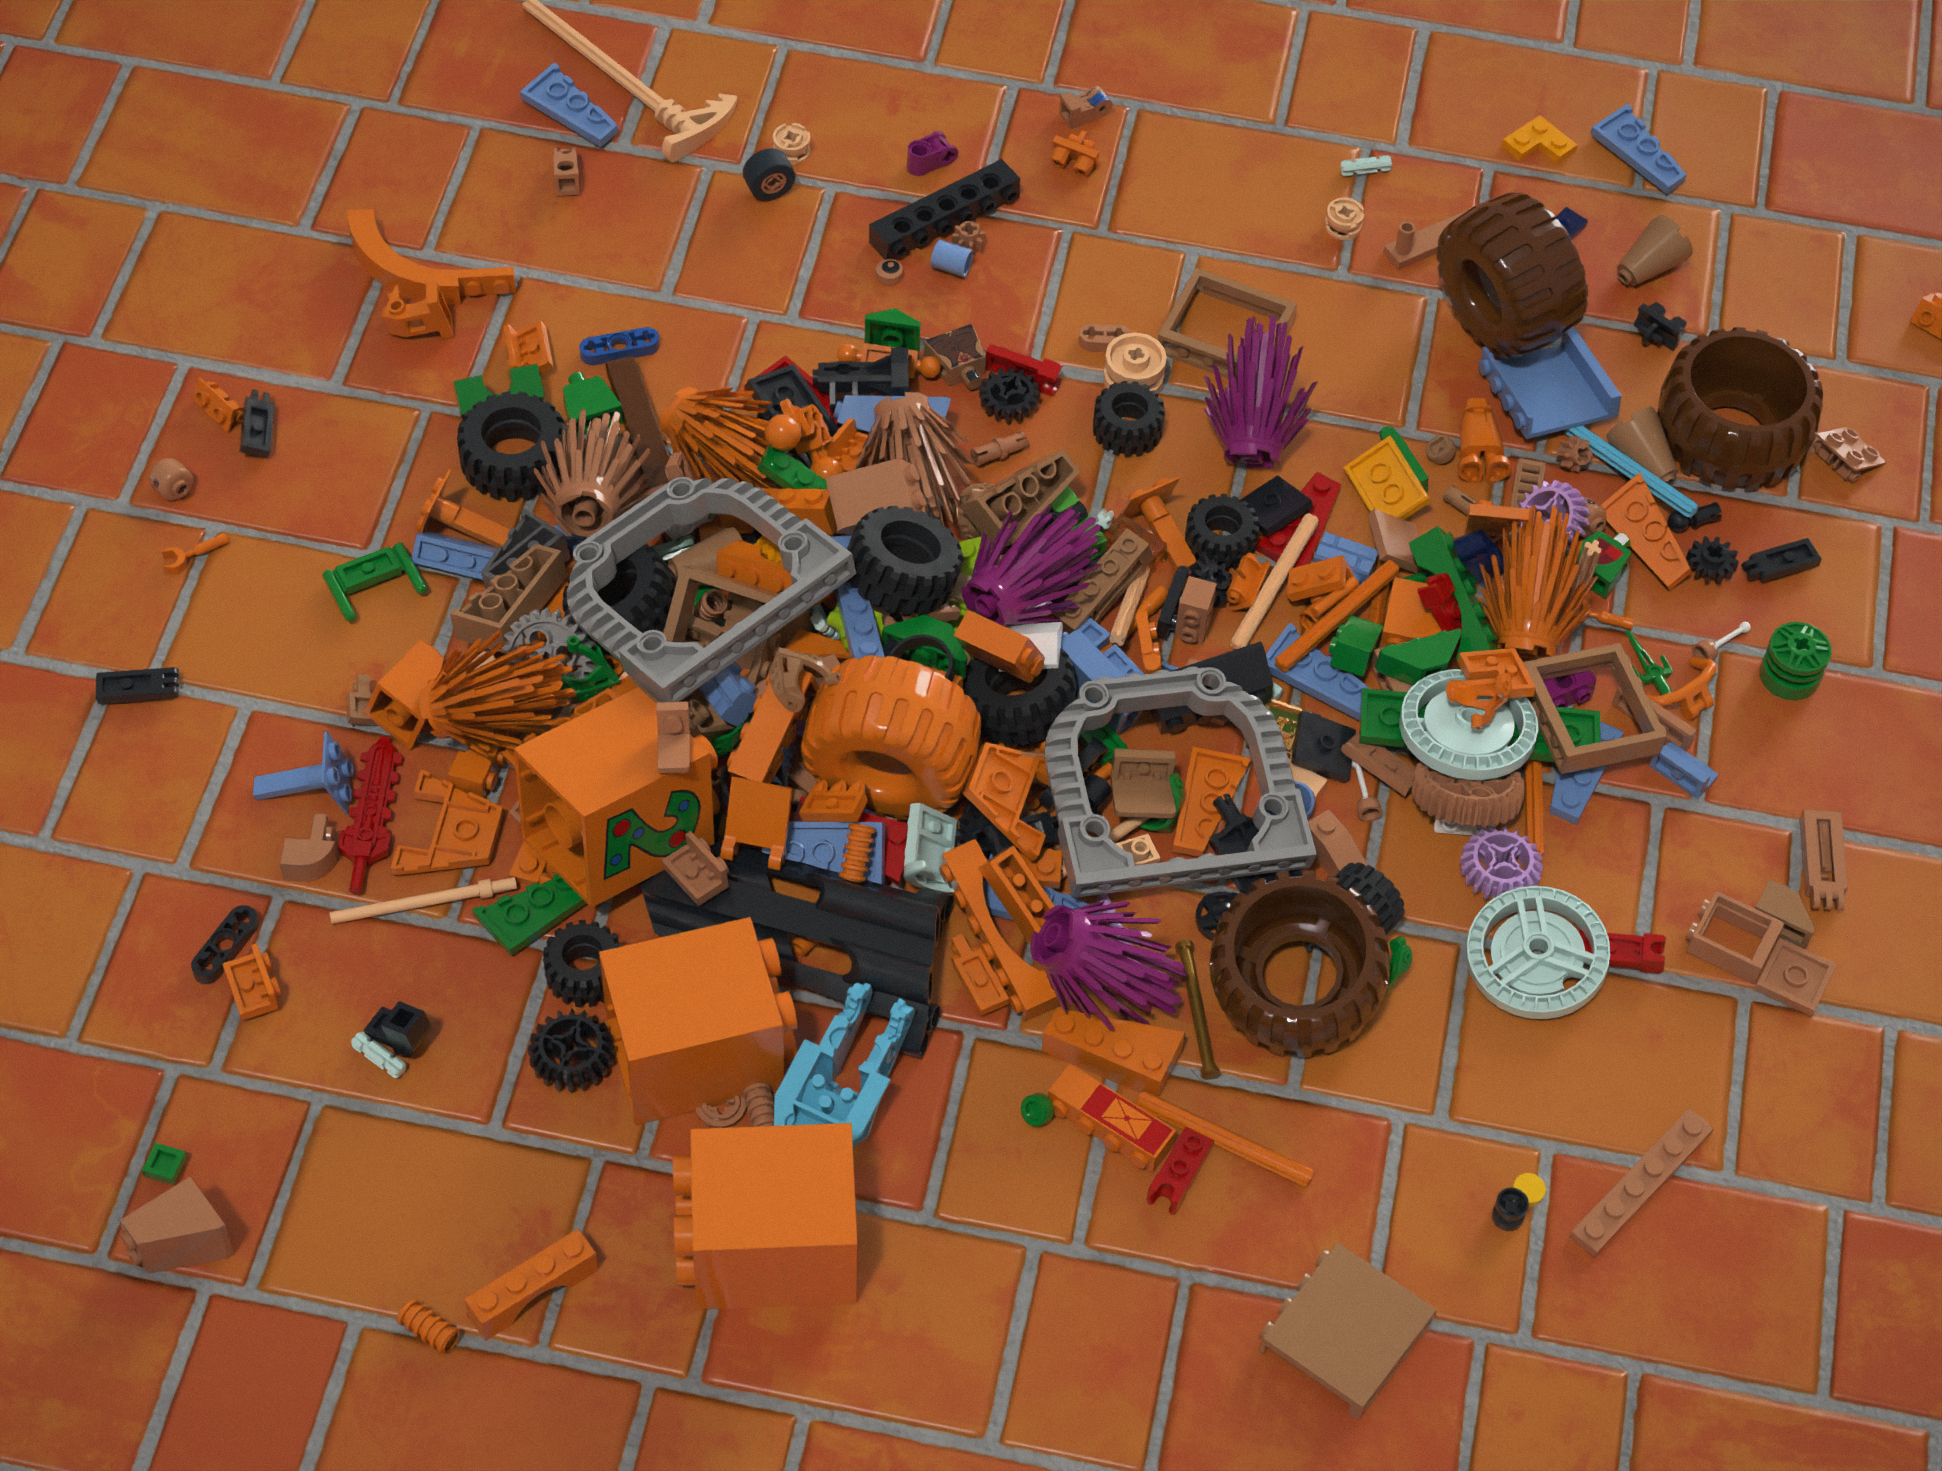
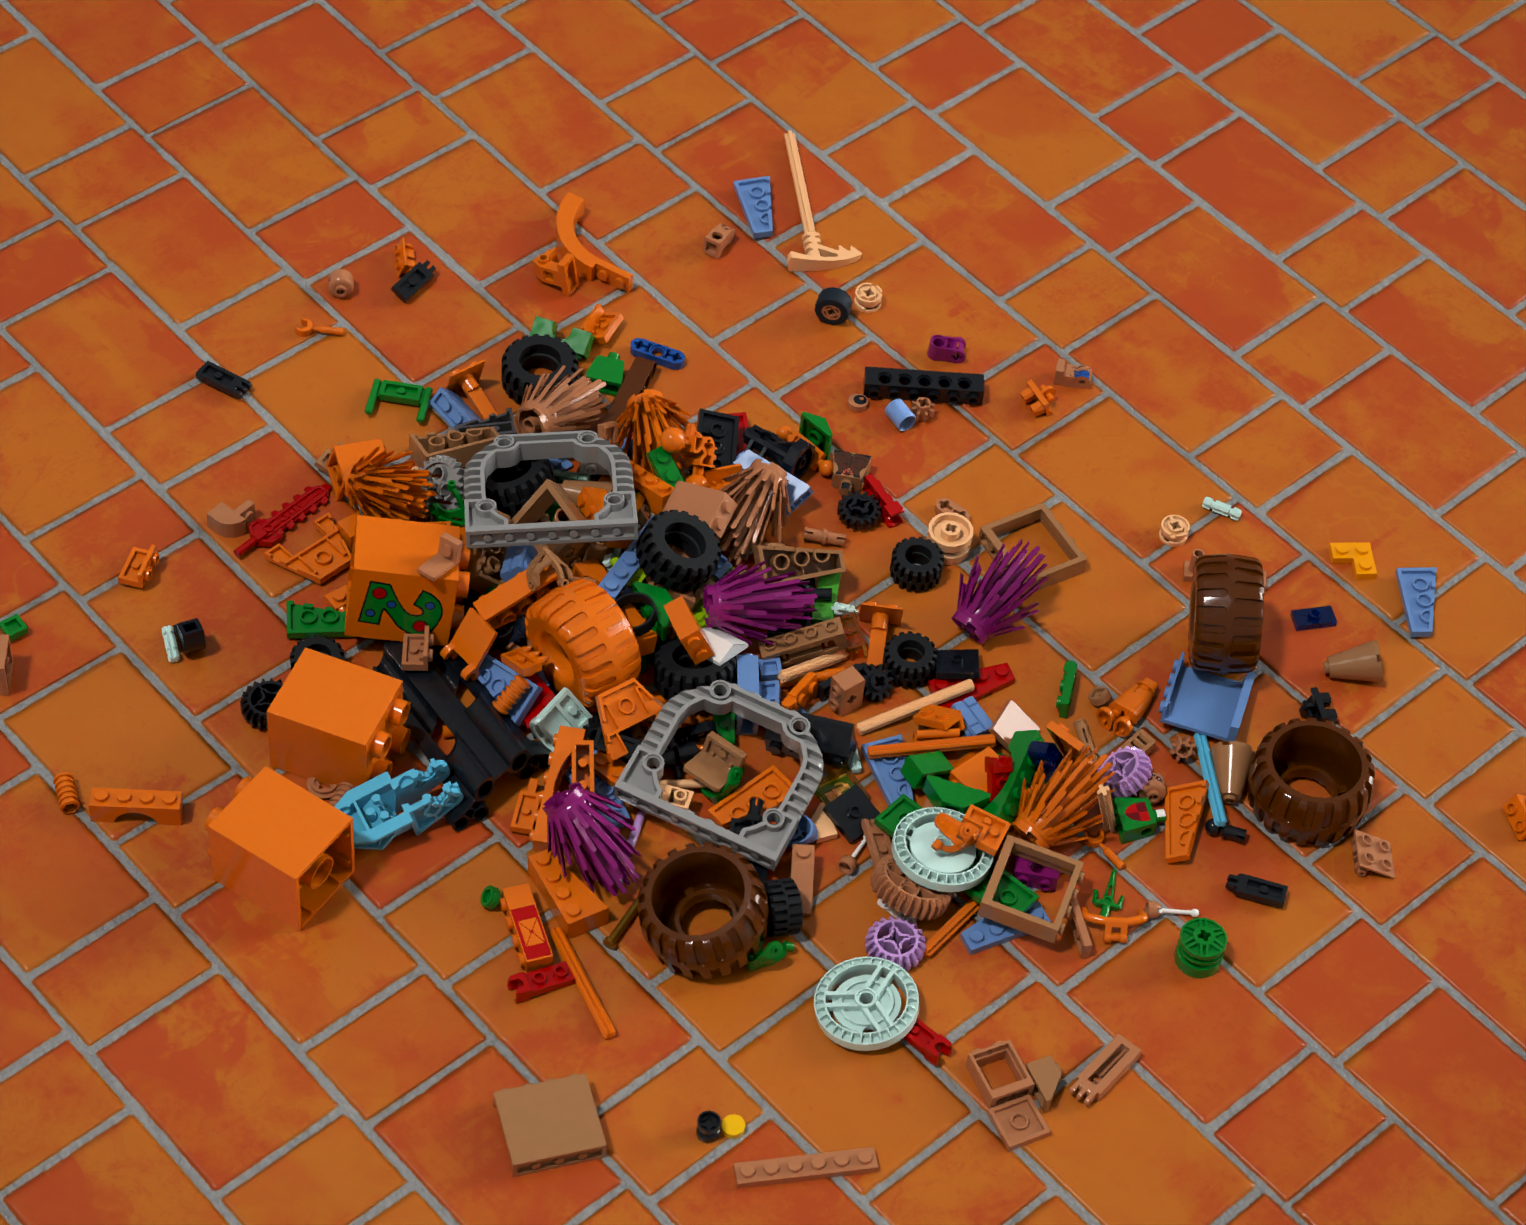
camera: 35 degrees right, 5 degrees down
black beam [191,905,259,984] -> none
medium blue piece [253,731,354,815] -> none
light nougat bar [330,877,517,924] -> none
orange hinge [1226,553,1270,612] -> none
light orange tile [1343,436,1432,520] -> none
medium blue panel [1649,742,1718,799] -> none
black gear [1686,536,1739,584] -> none

